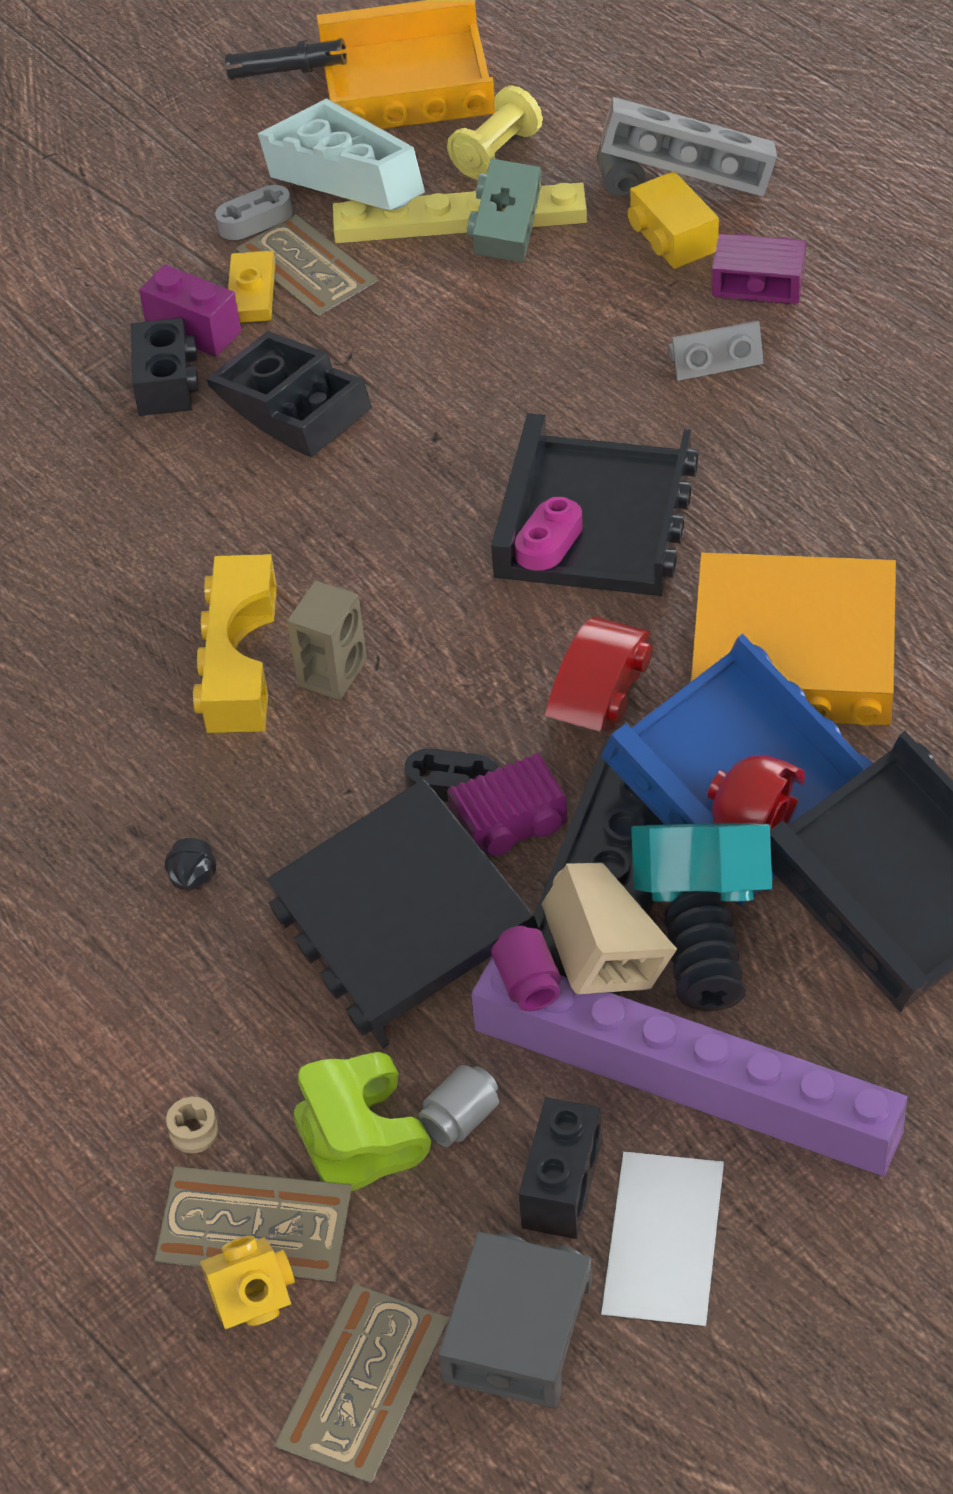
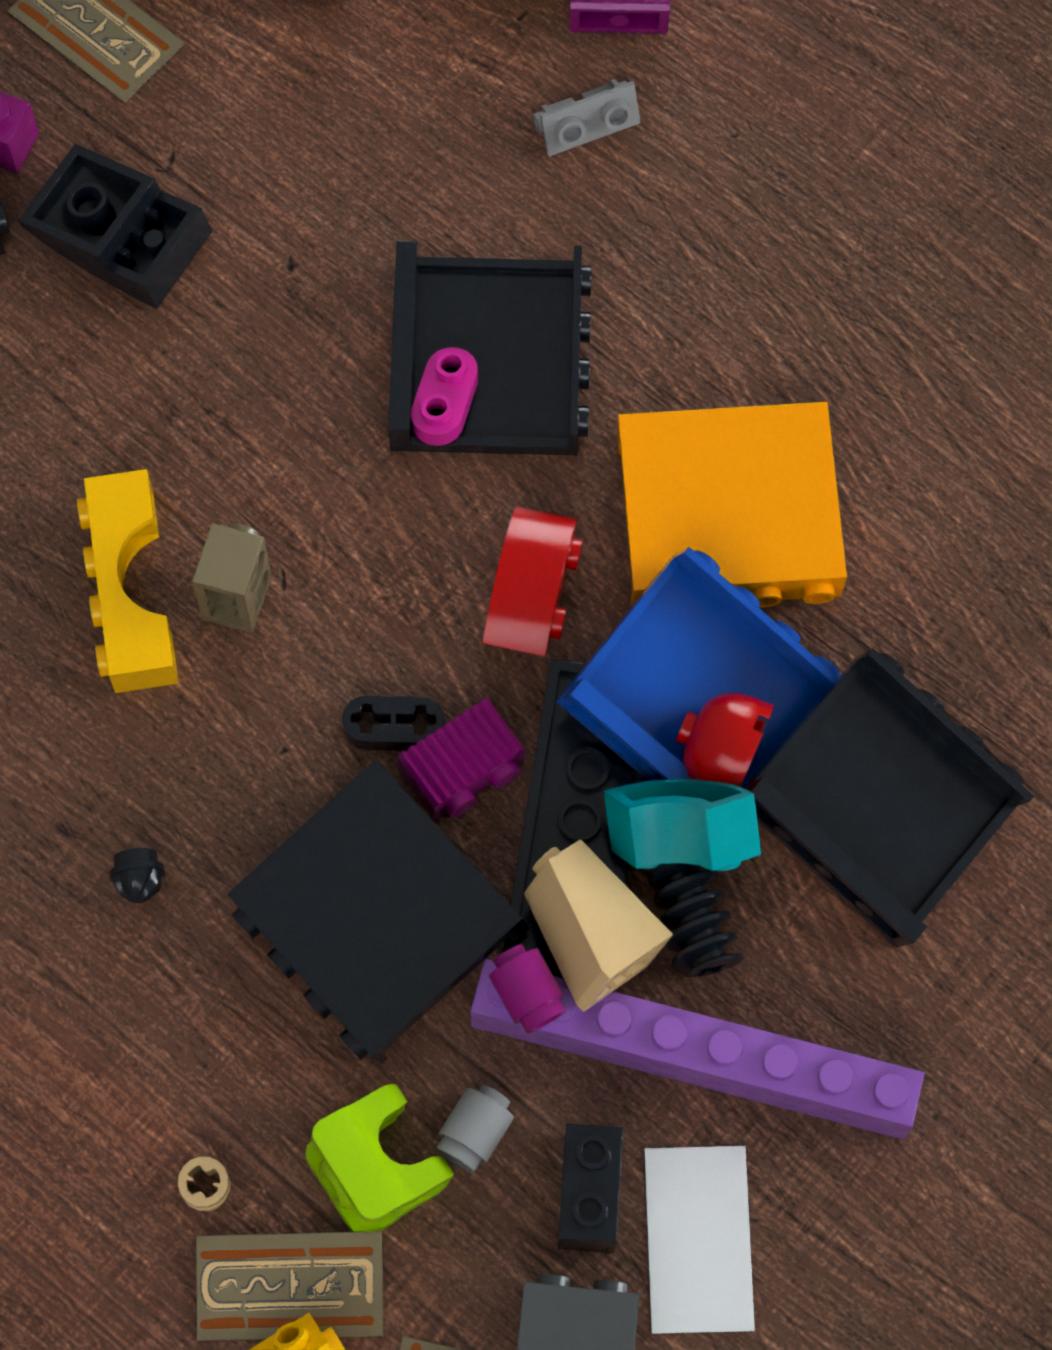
camera: 15 degrees left, 20 degrees up
yellow plate [228,250,276,323] -> none

